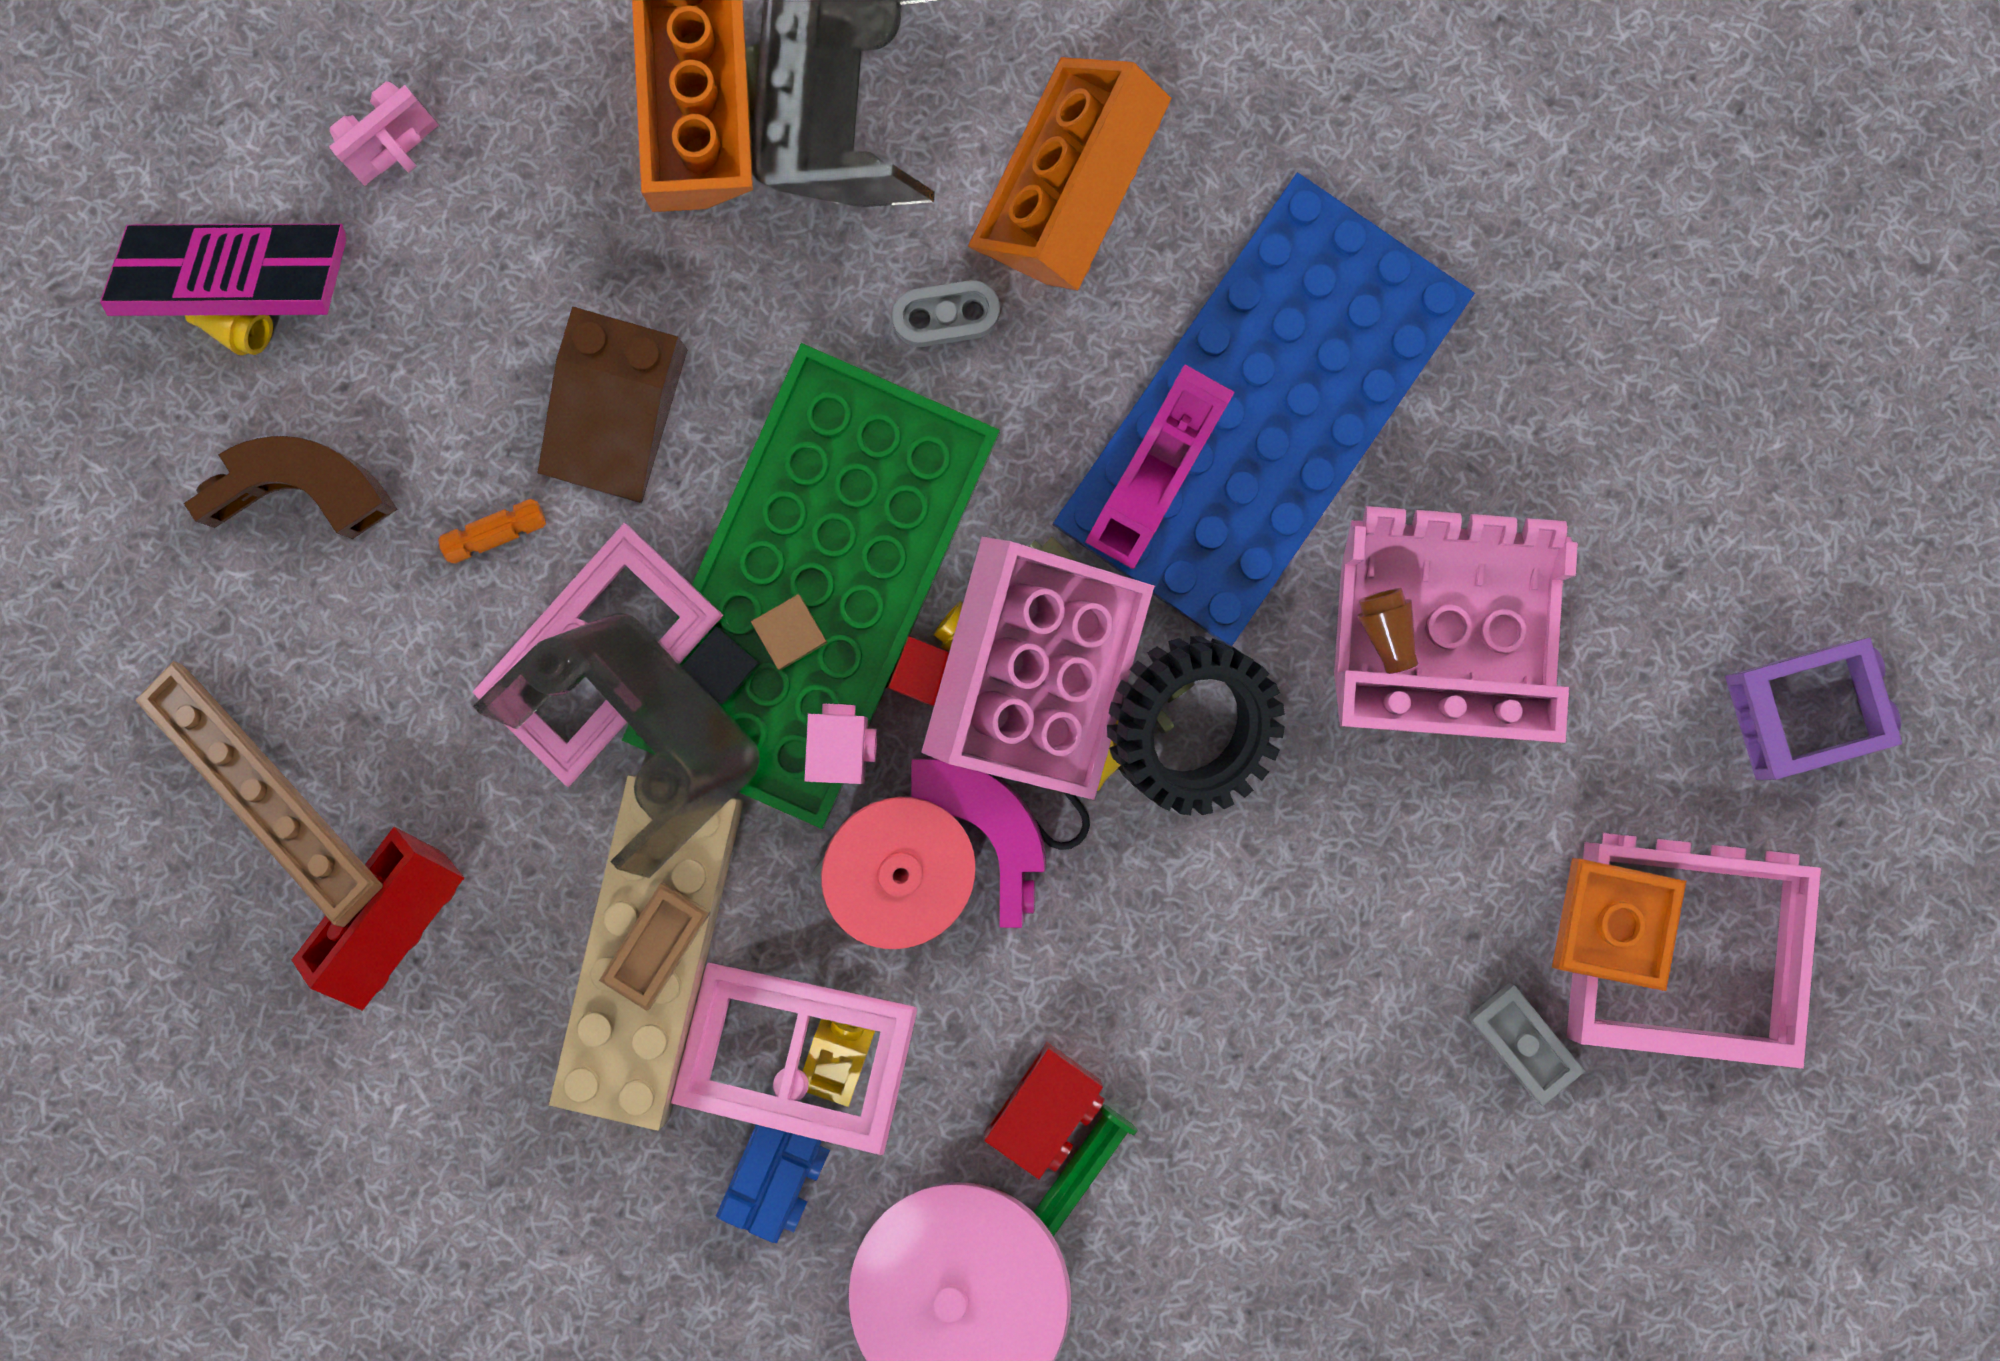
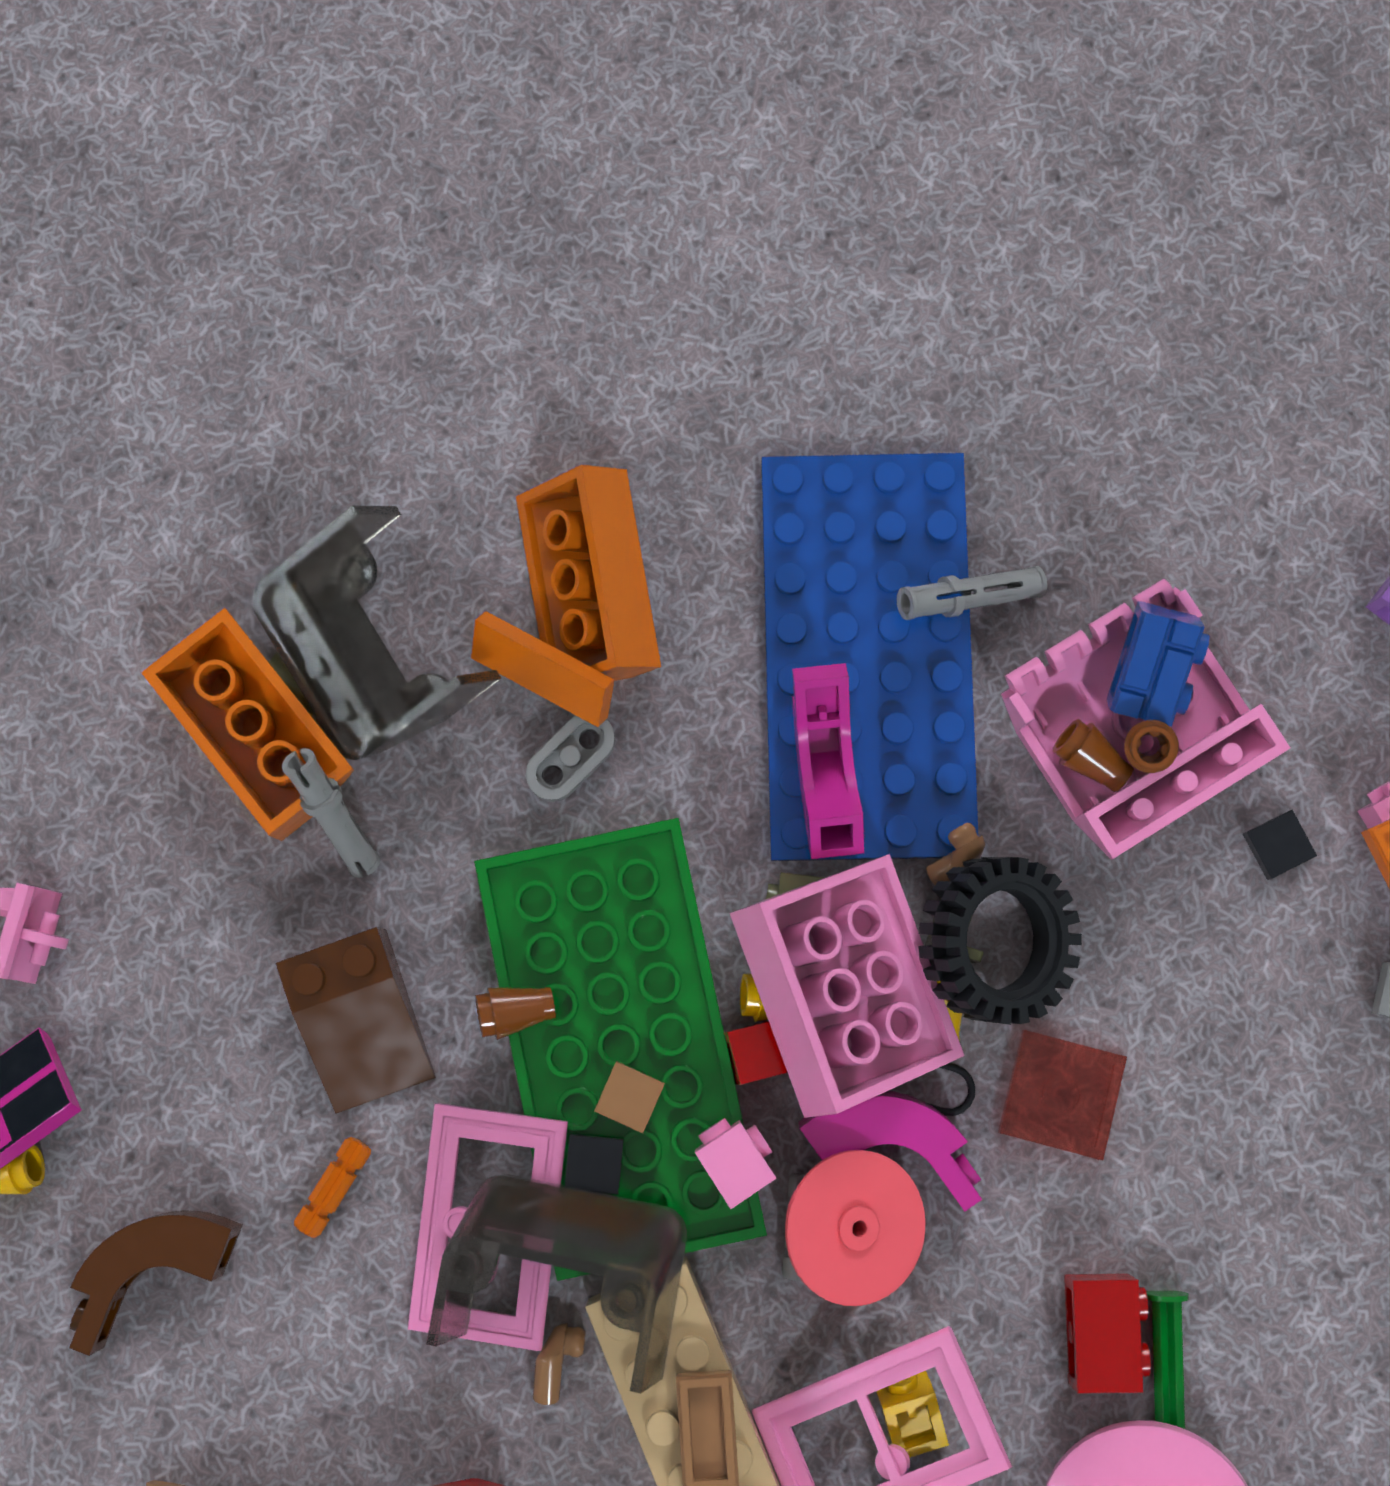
camera: 30 degrees left, 5 degrees down
none -> light grey pin [282,748,380,878]
none -> orange tile [471,611,615,727]
none -> dark orange cone [475,987,556,1040]
none -> medium nougat arm [533,1323,586,1405]
none -> light grey pin [897,566,1047,620]
none -> medium nougat arm [926,822,985,885]
none -> clear red tile [998,1030,1127,1161]
none -> blue brick [1106,601,1210,727]
none -> dark orange cone [1124,720,1179,773]
none -> black tile [1243,809,1317,880]

